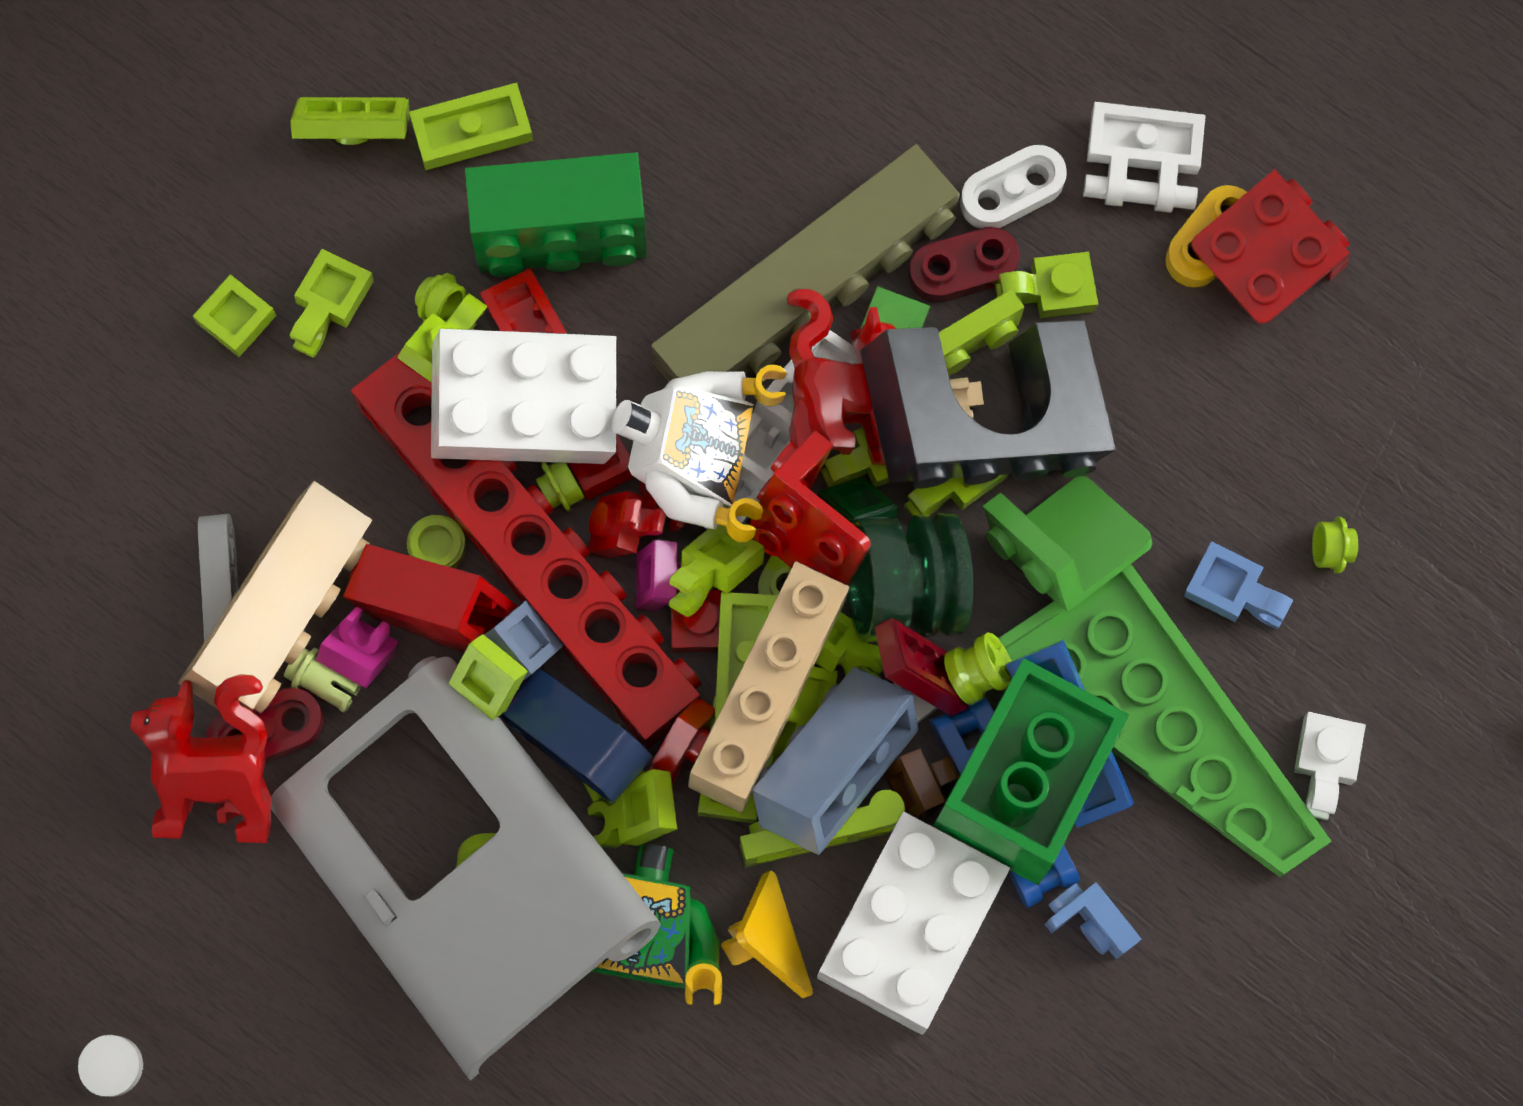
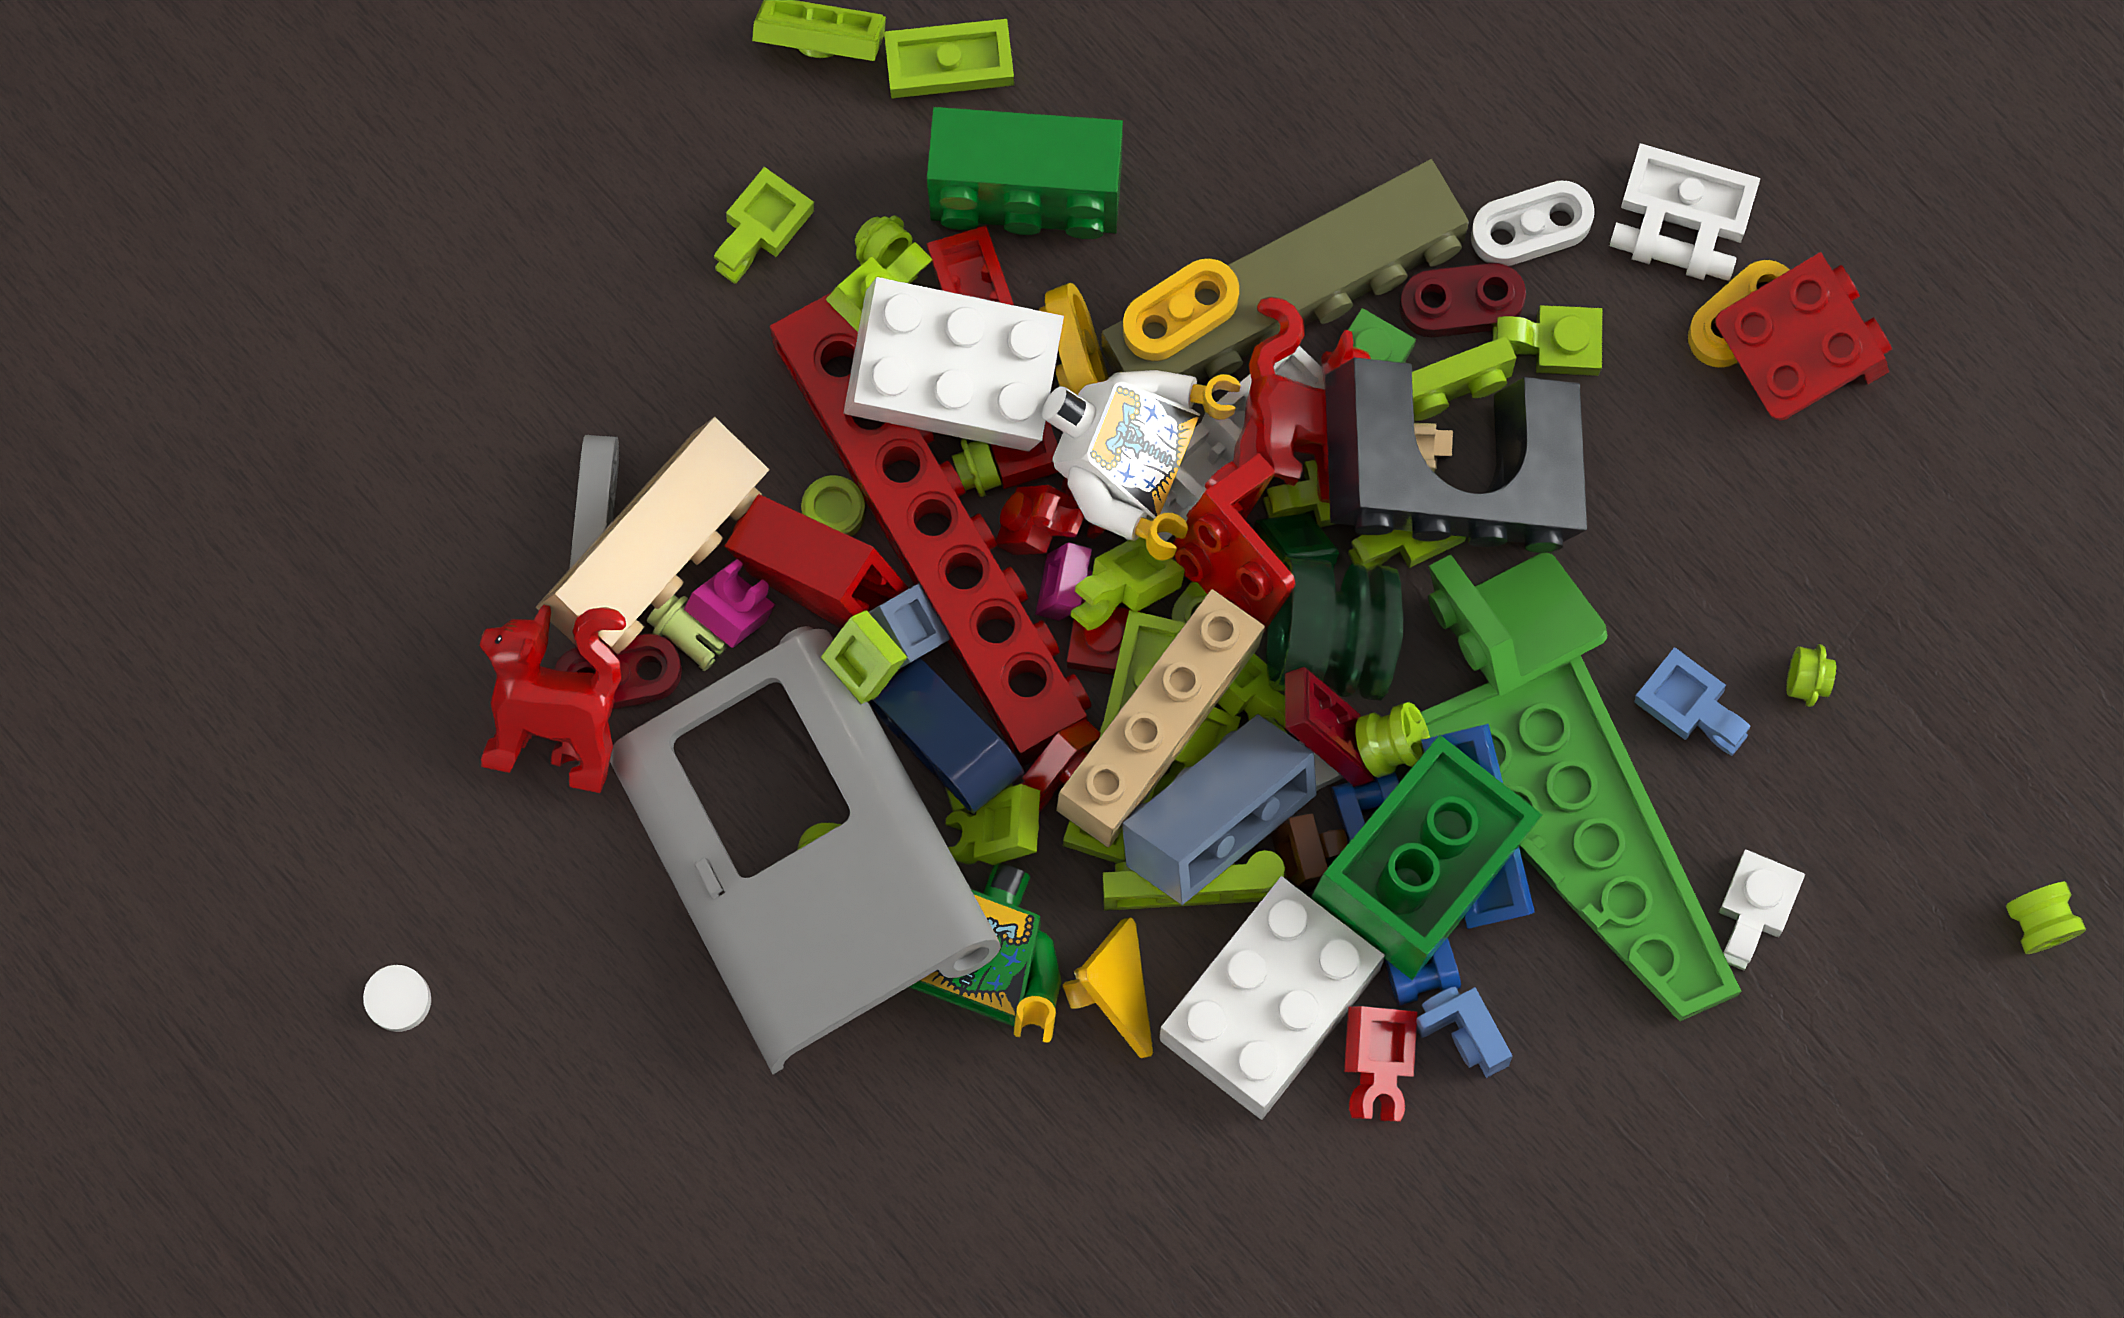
camera: 15 degrees right, 0 degrees up
lime plate [193,274,277,357] -> none
none -> yellow plate [1039,283,1109,395]
none -> yellow plate [1123,259,1239,361]
none -> plate [1344,1006,1418,1122]

